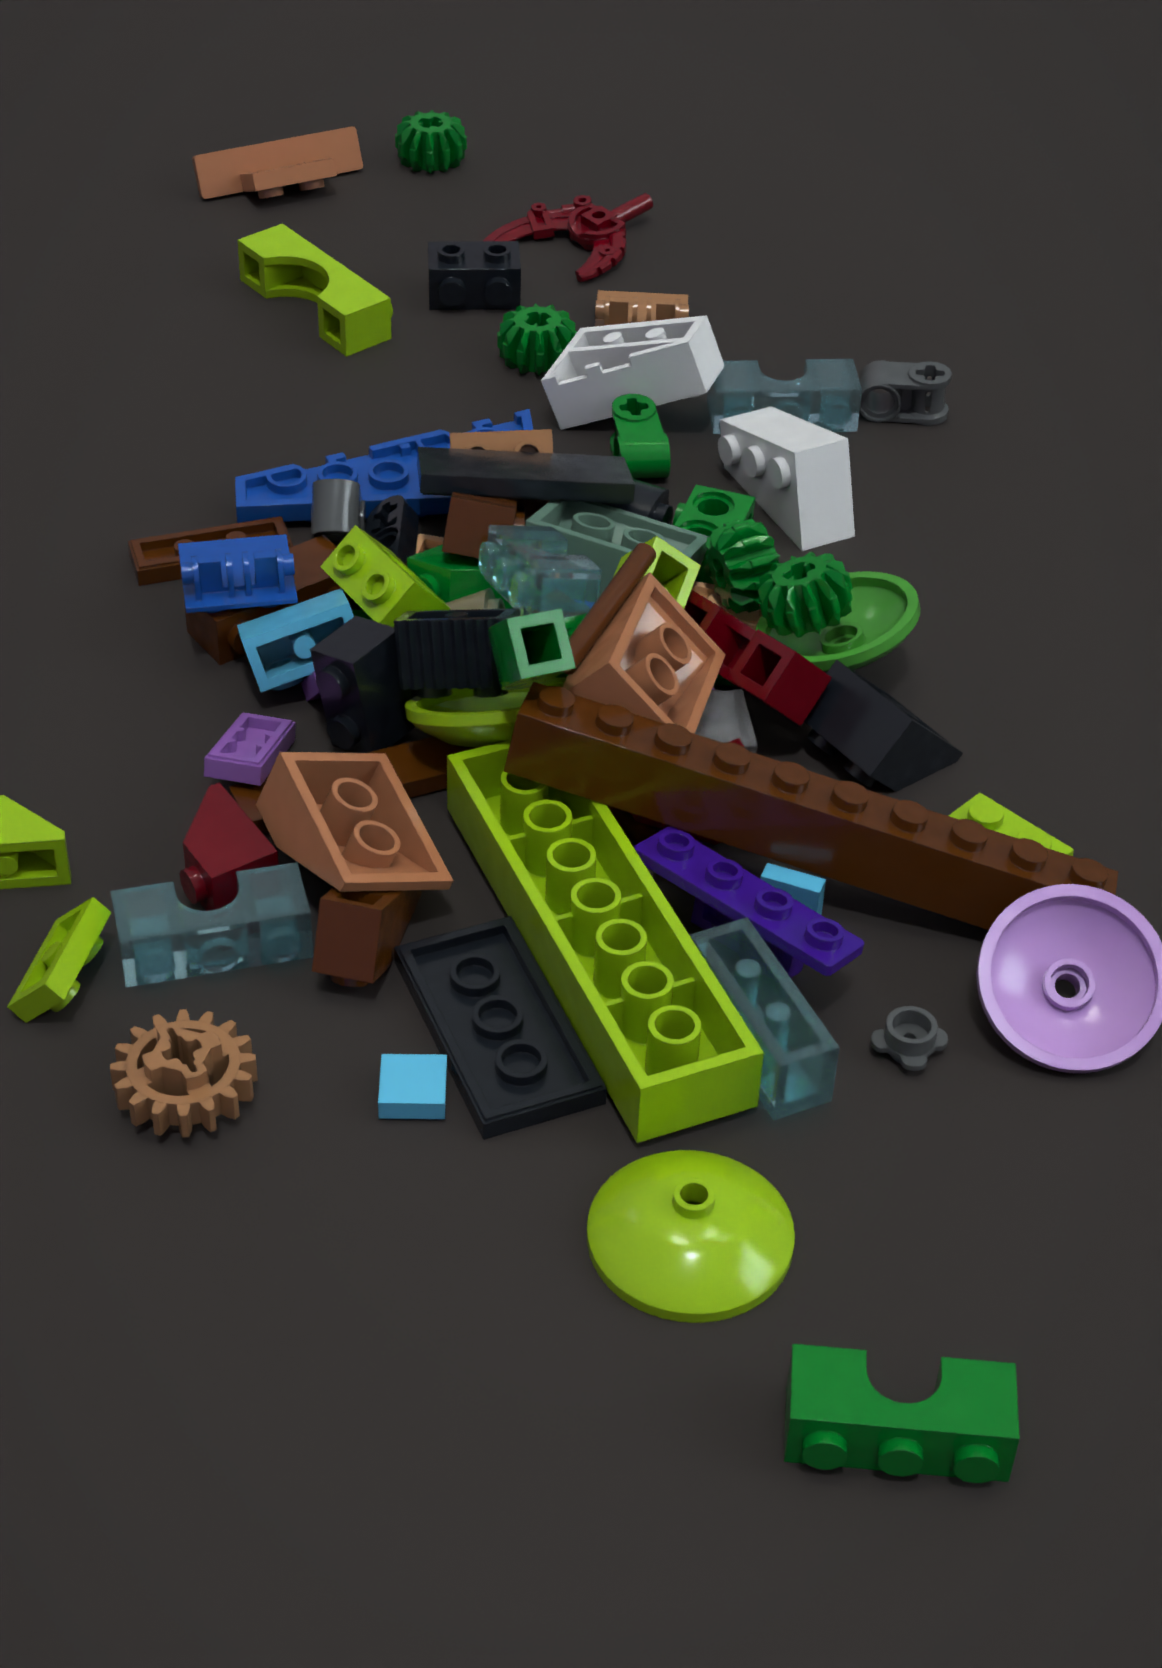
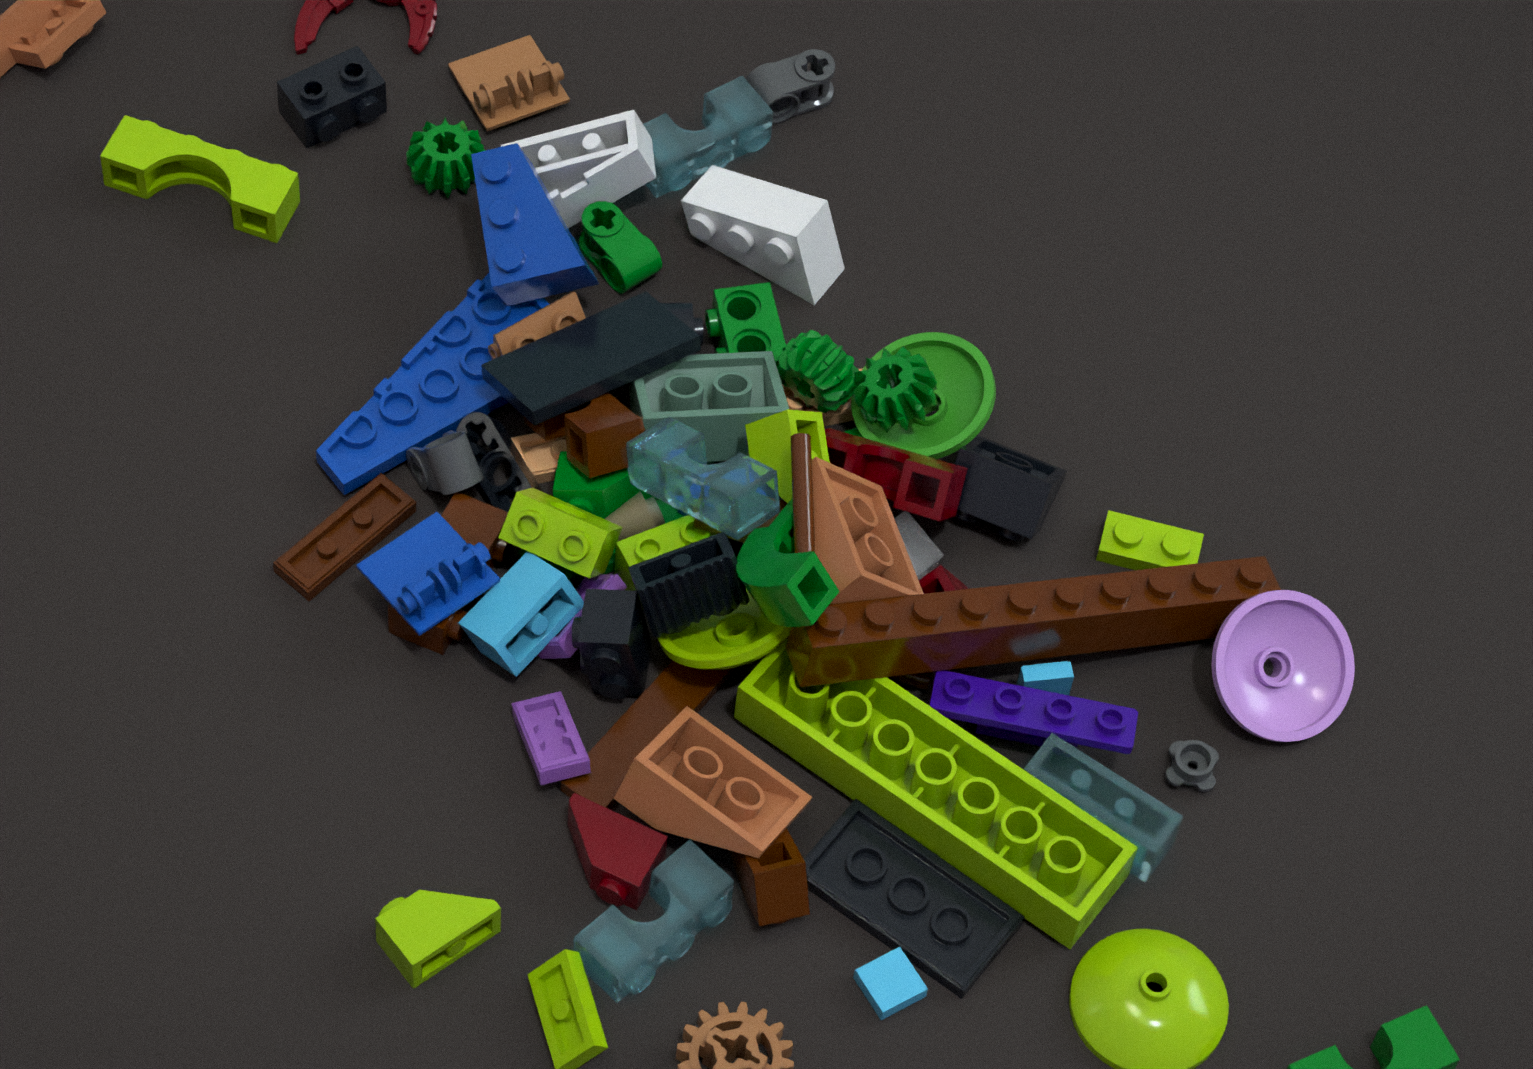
camera: 35 degrees left, 15 degrees up
none -> blue wedge [471,143,599,306]

